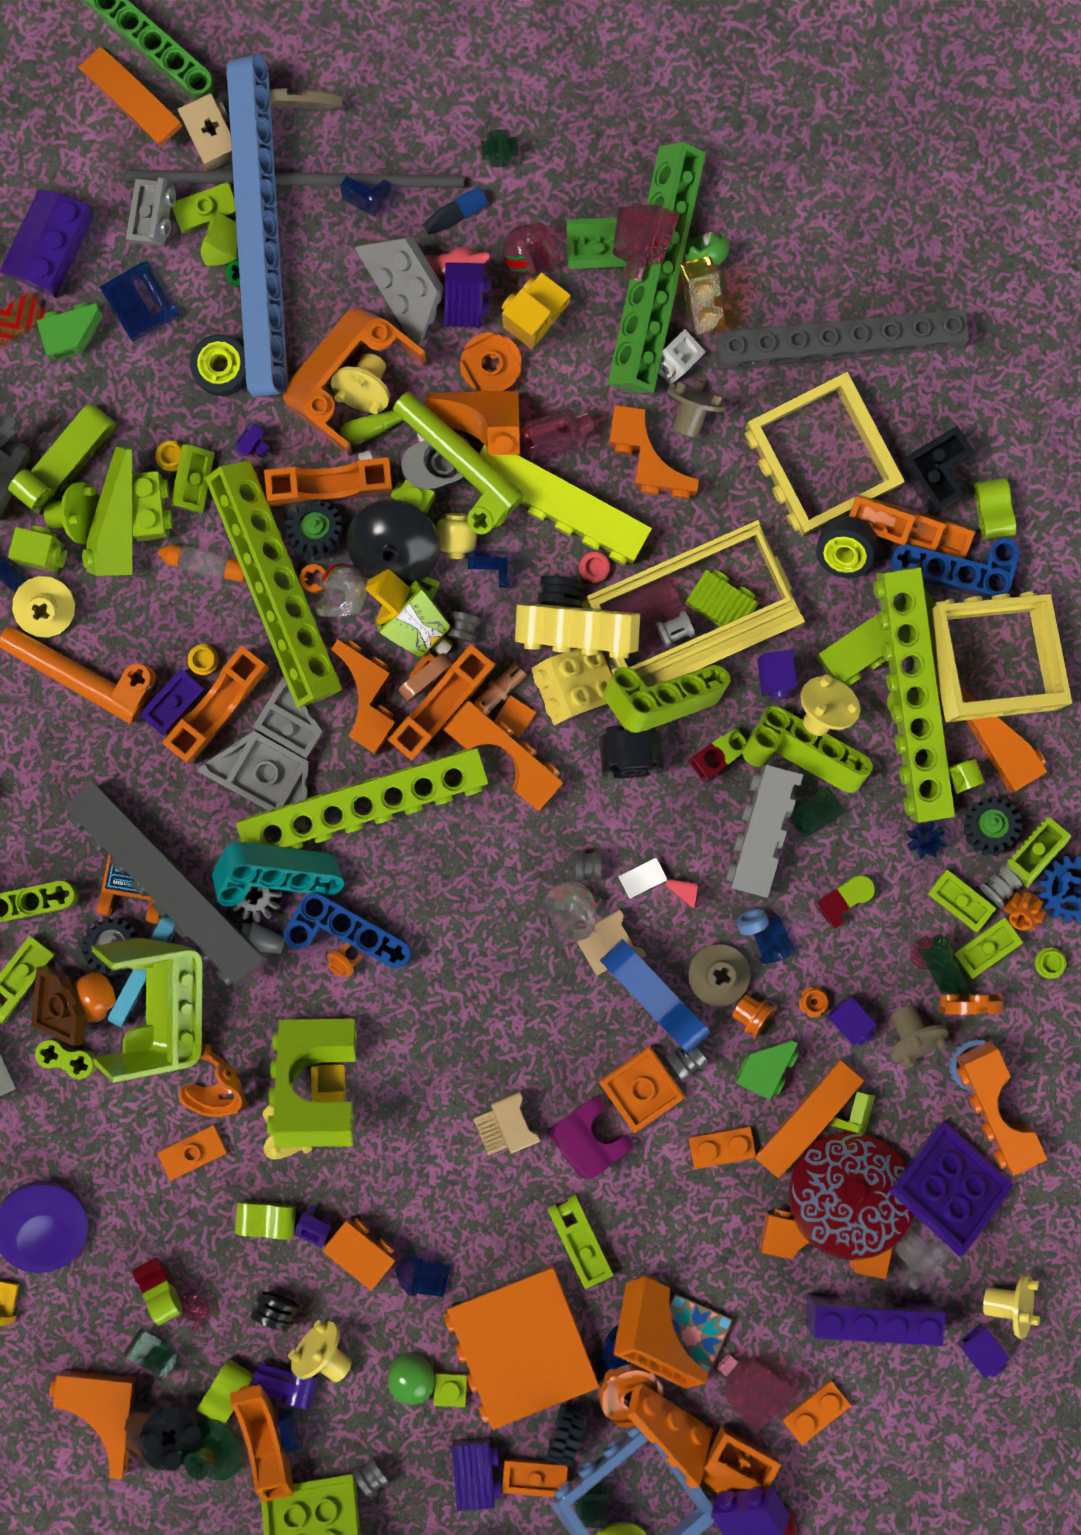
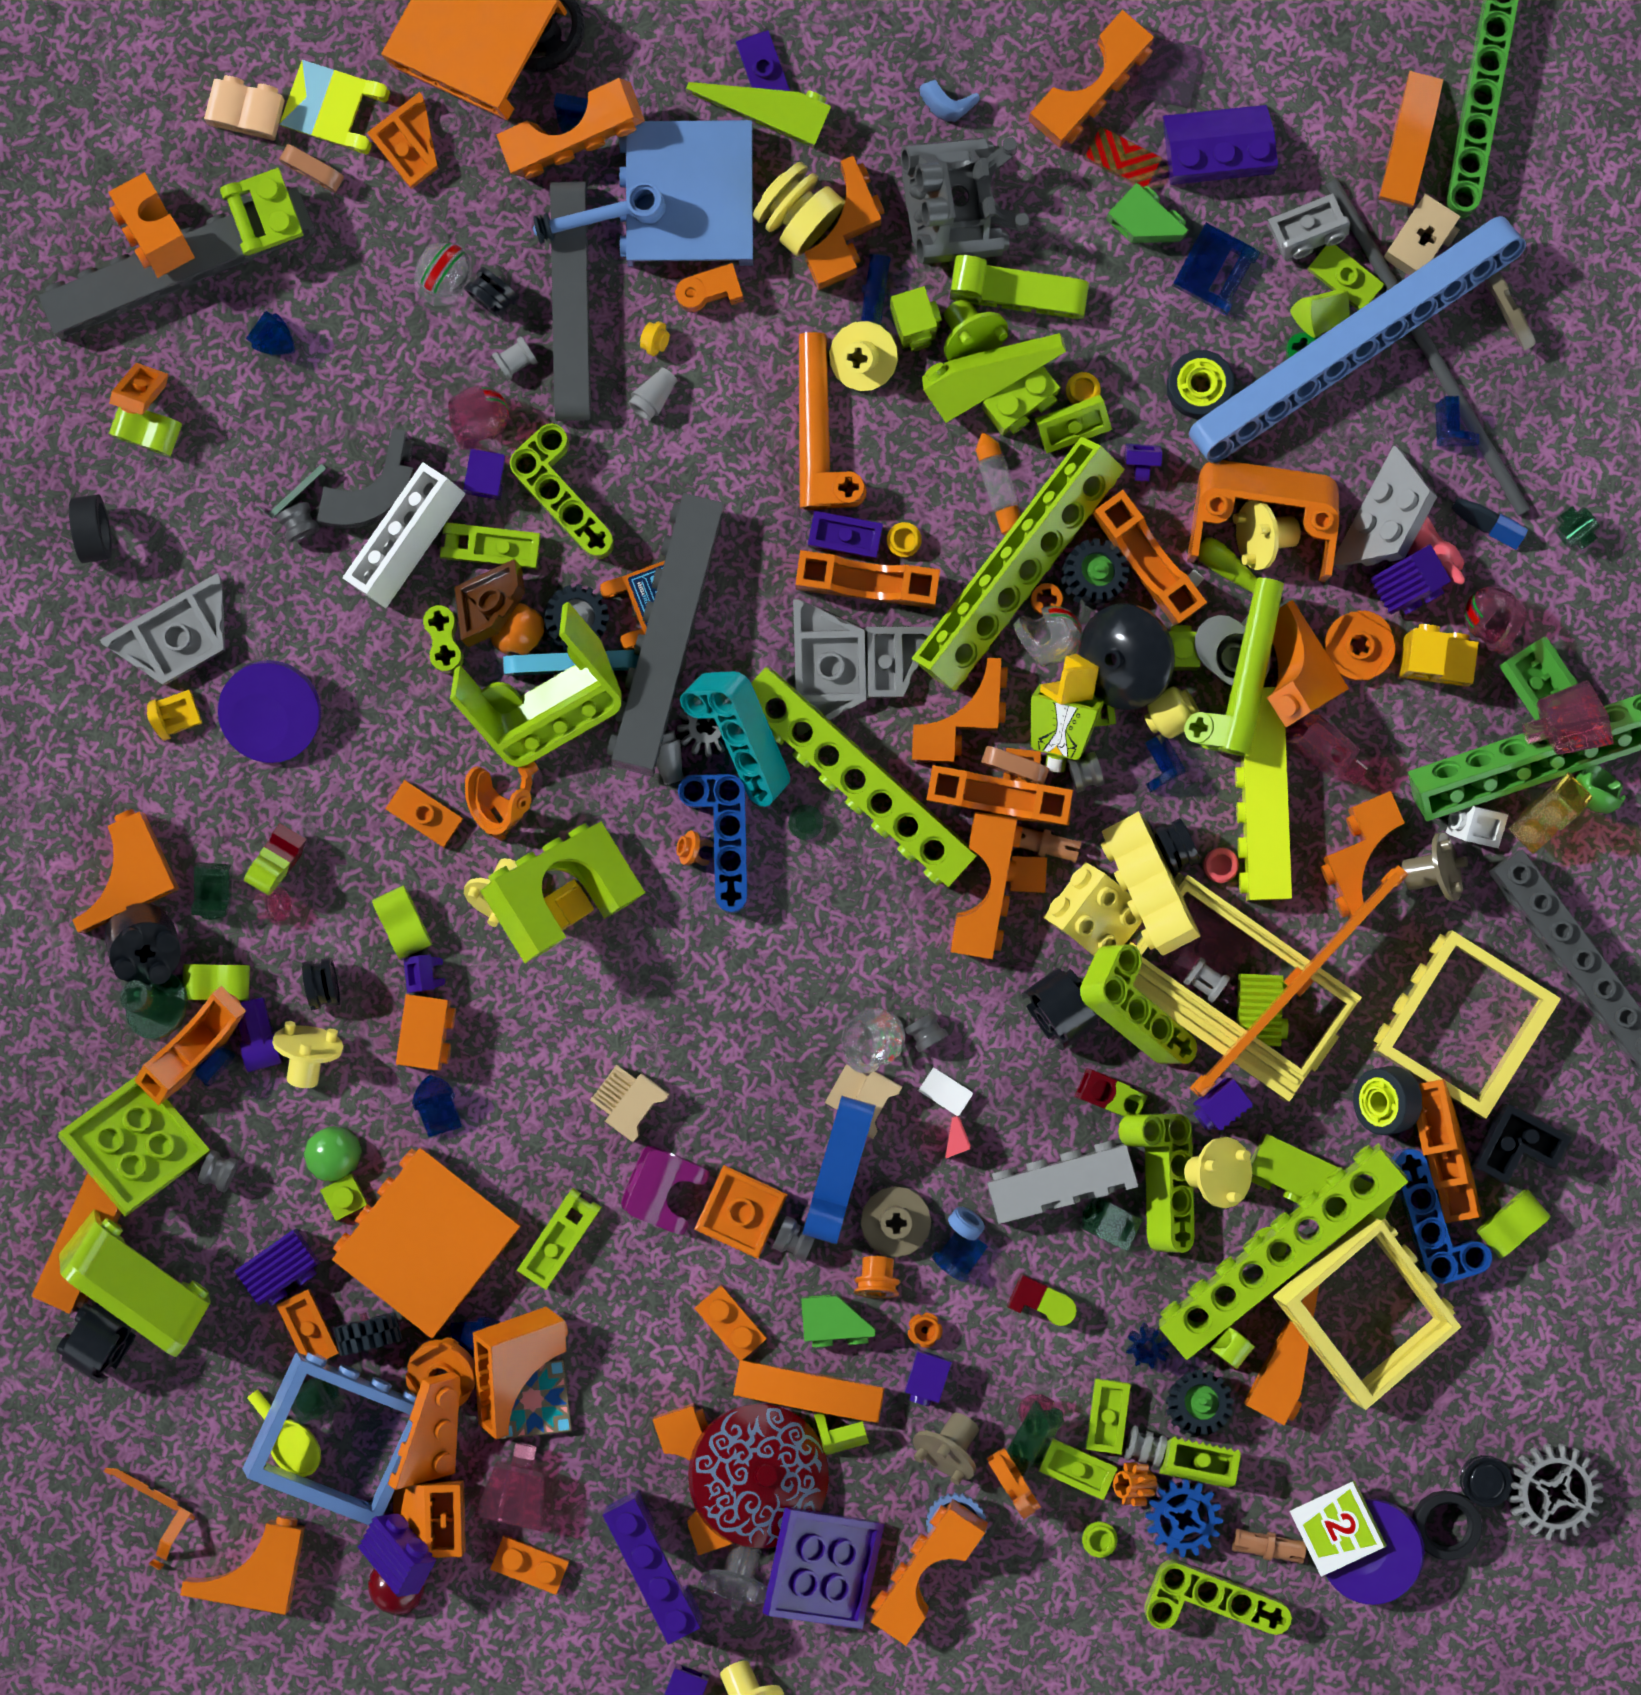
camera: 65 degrees right, 0 degrees up
none -> clear green tile [788,805,824,840]
none -> orange piece [1189,865,1408,1098]

